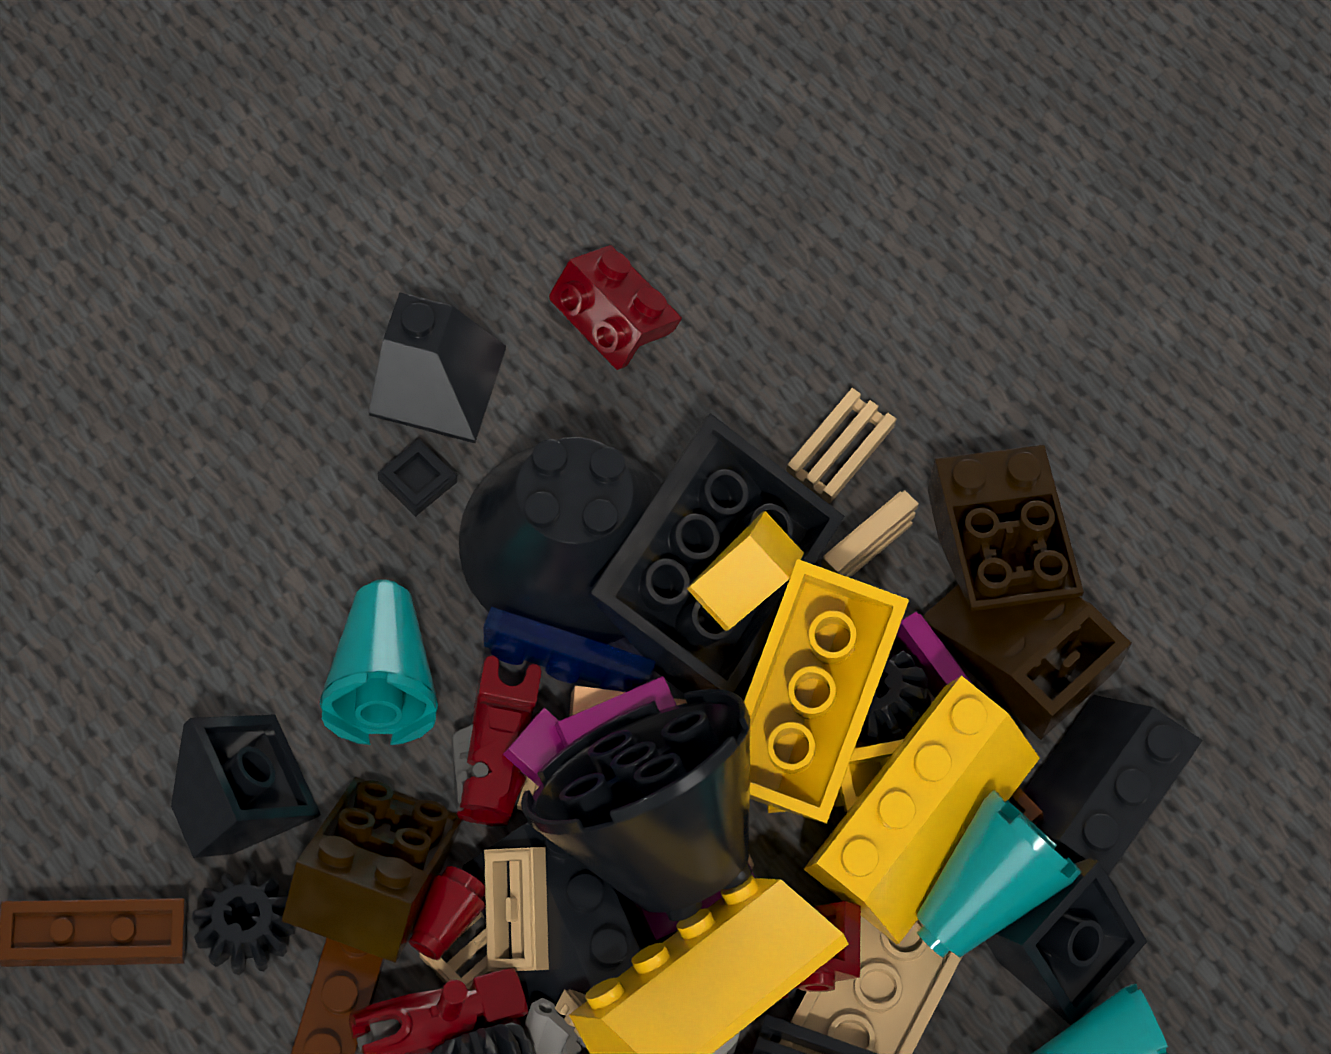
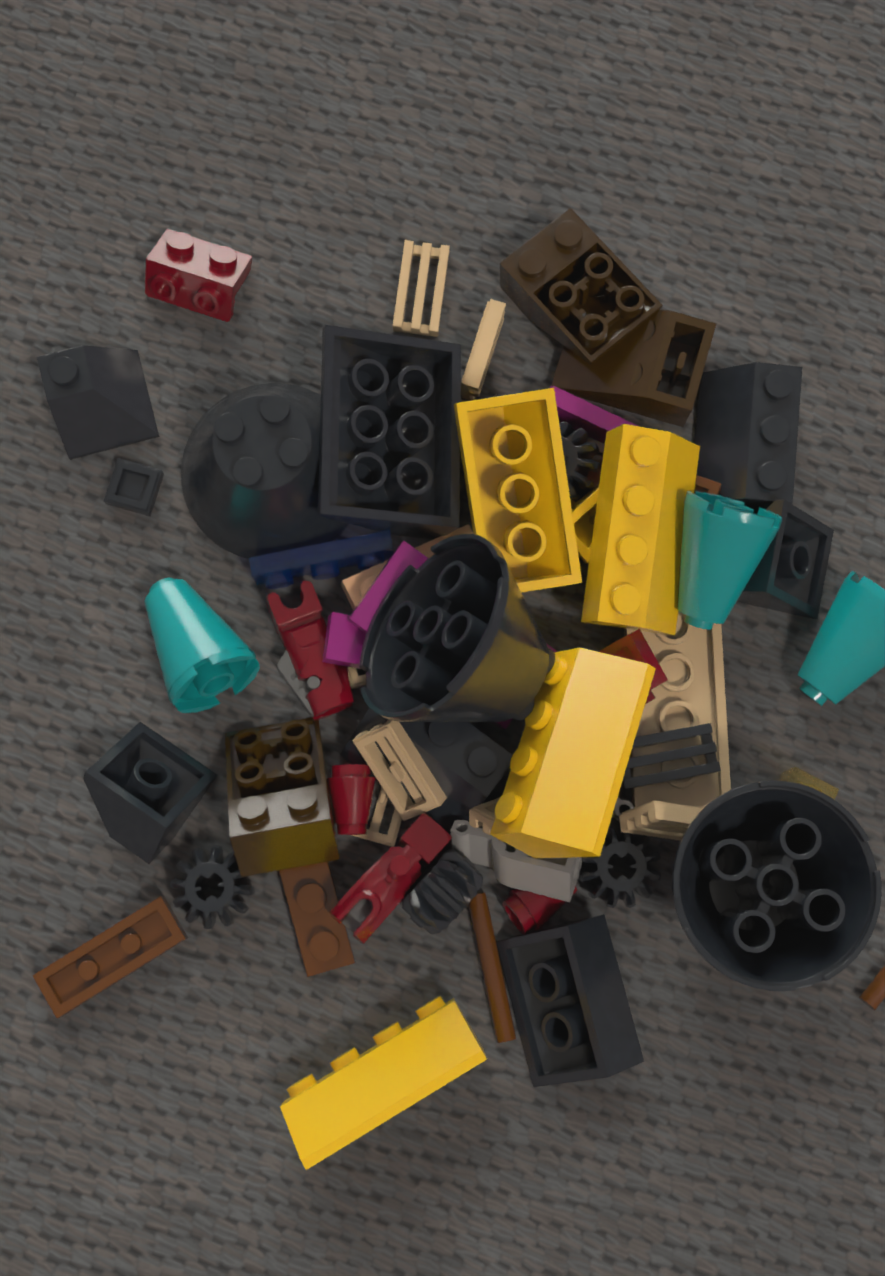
camera: 25 degrees left, 15 degrees up
yellow slope [686,511,804,631] -> none

